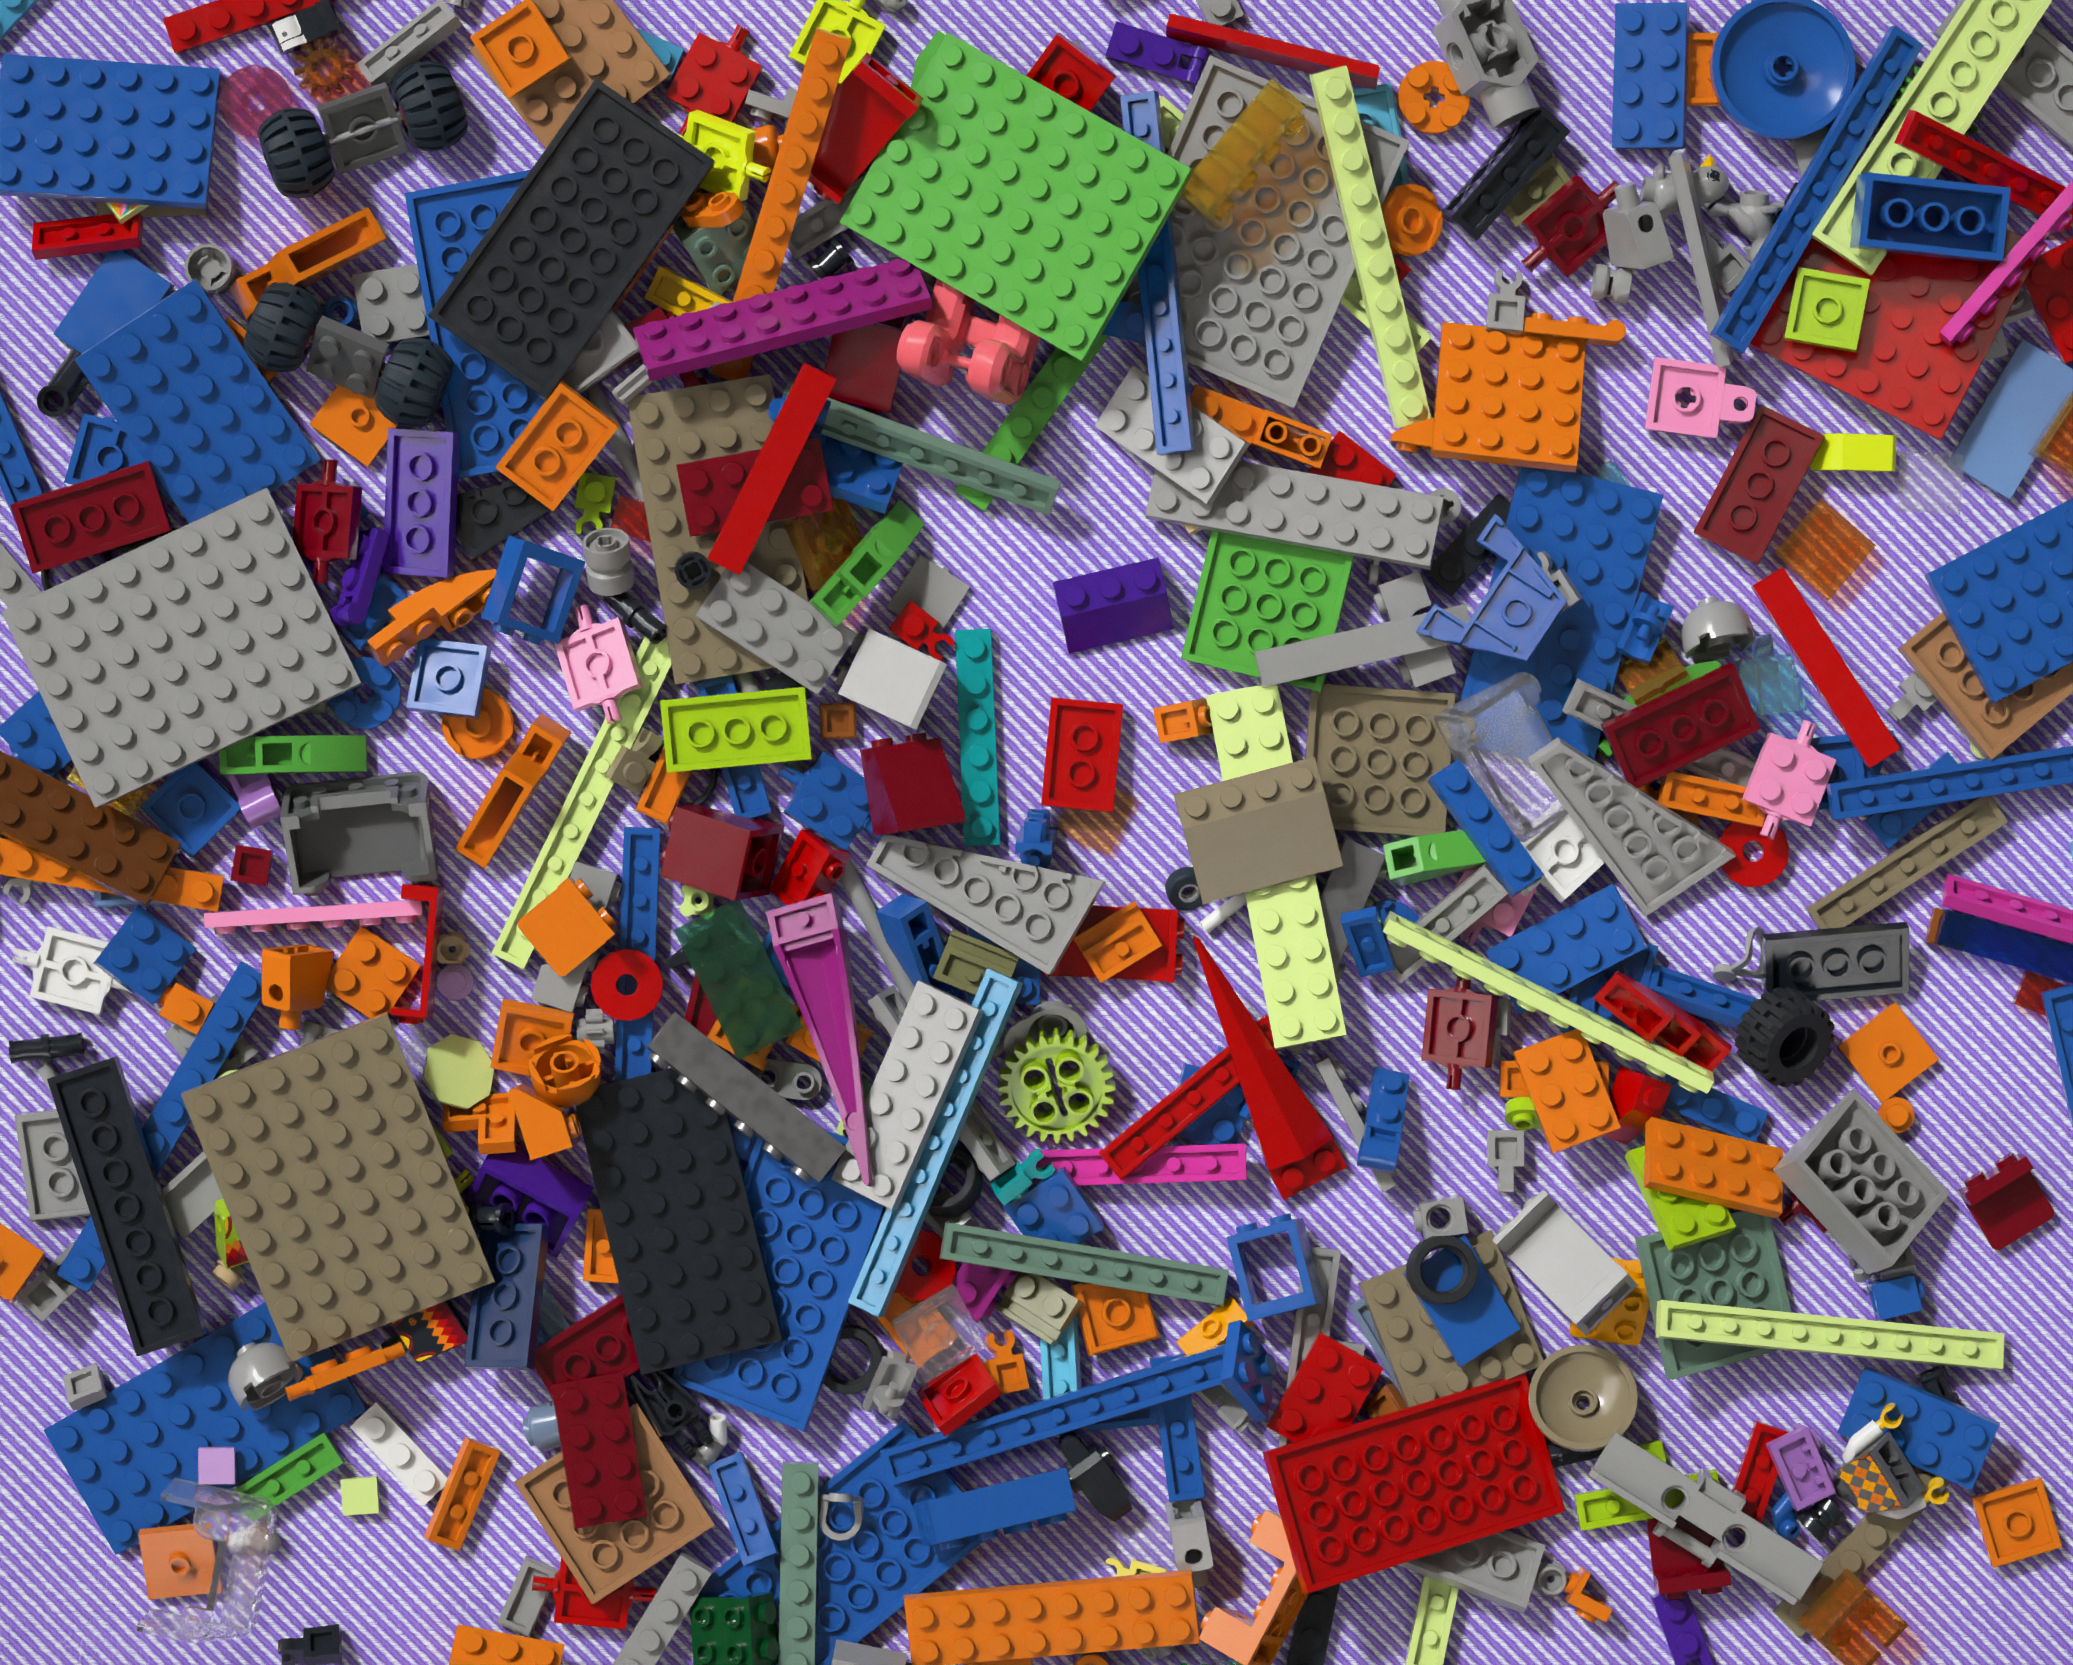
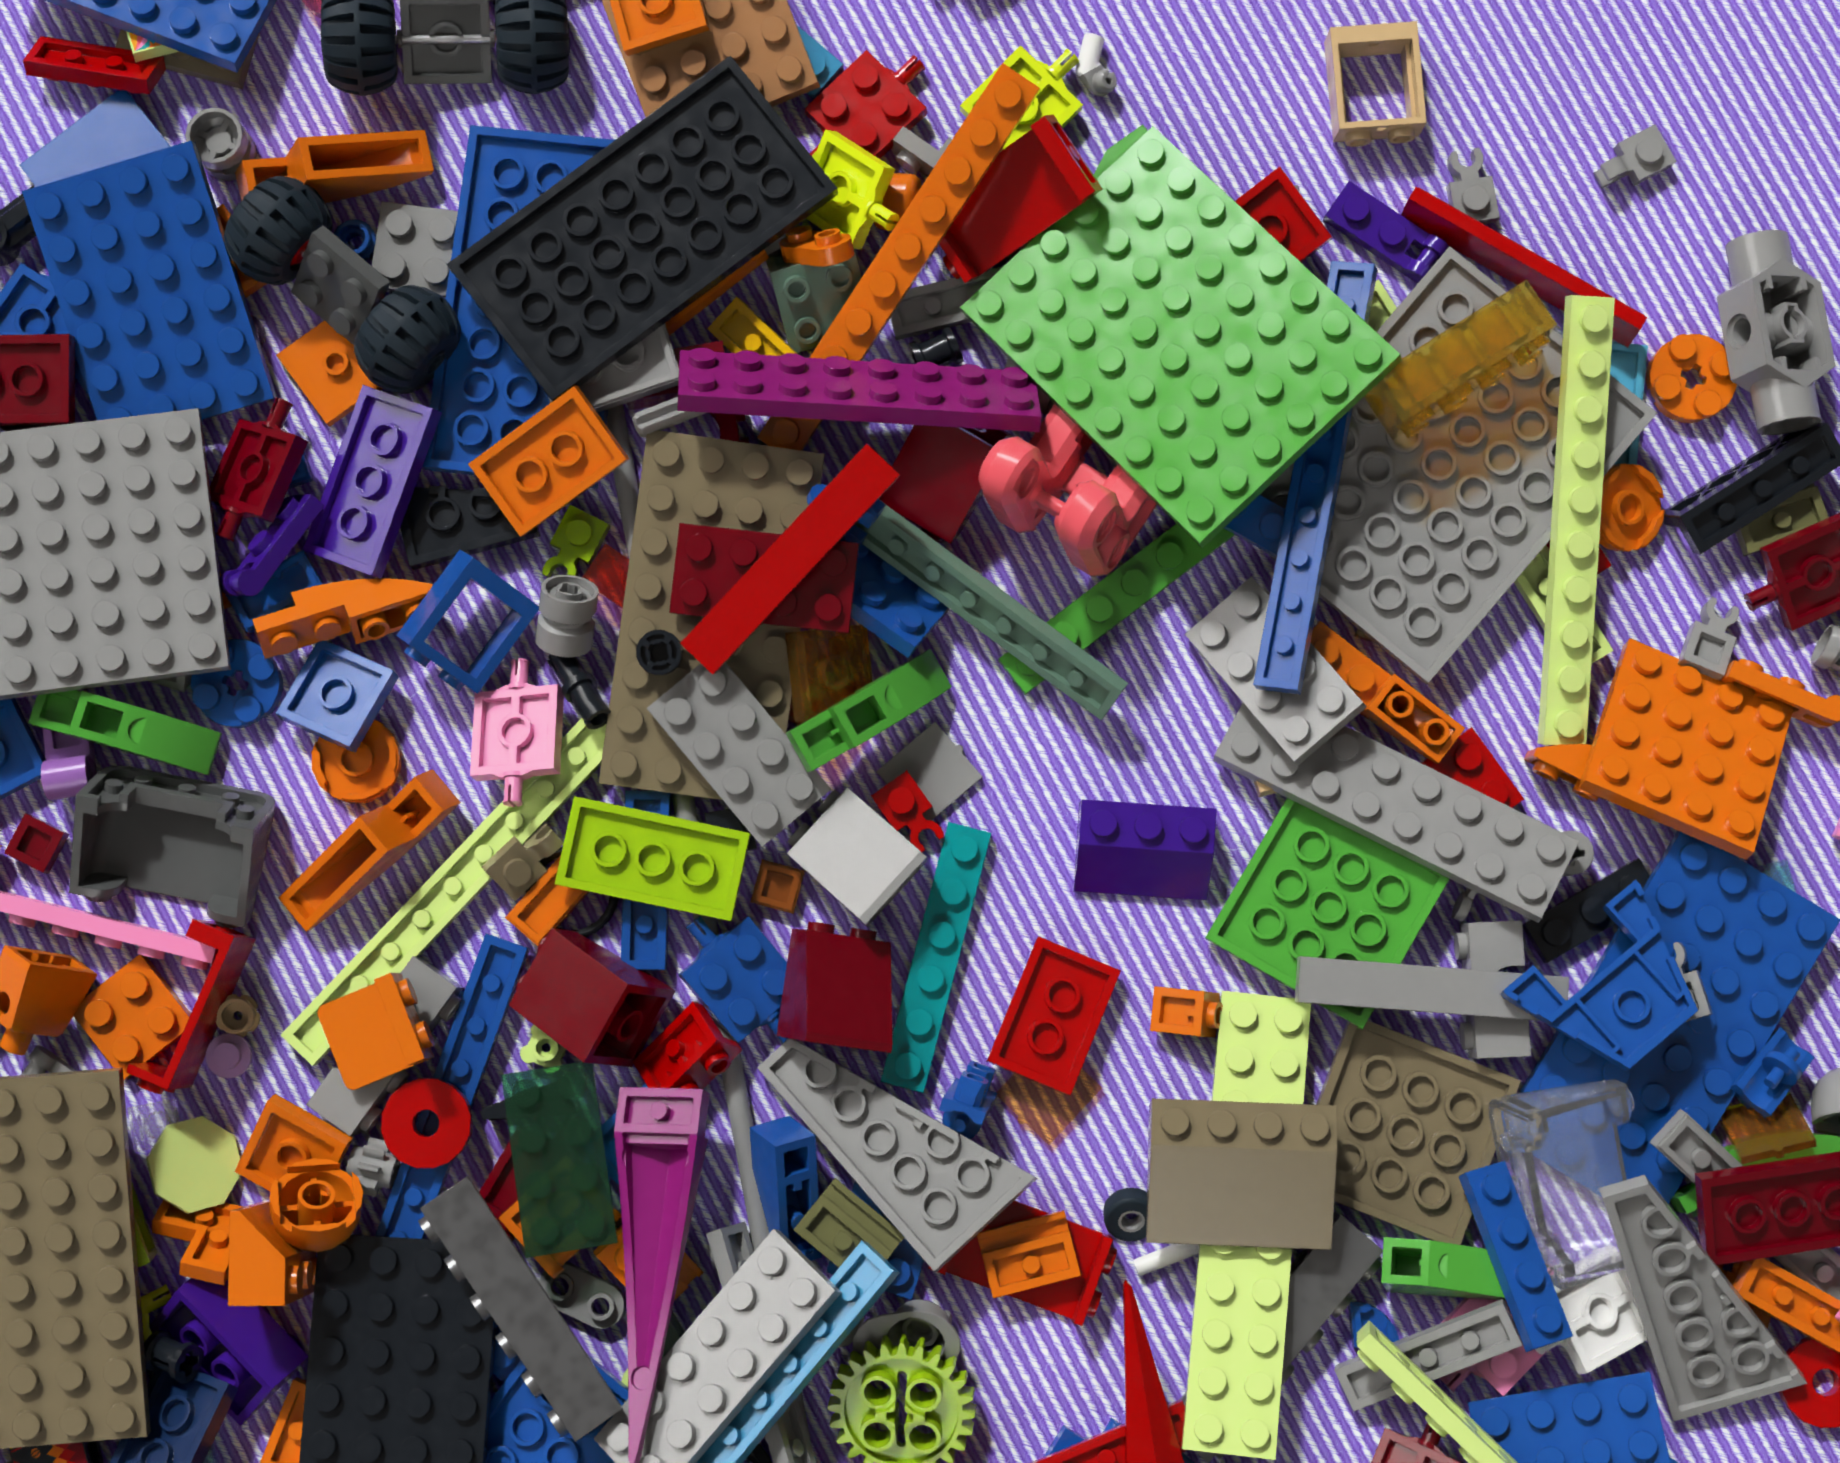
camera: 25 degrees right, 5 degrees down
blue plate [1341,906,1395,977] -> none

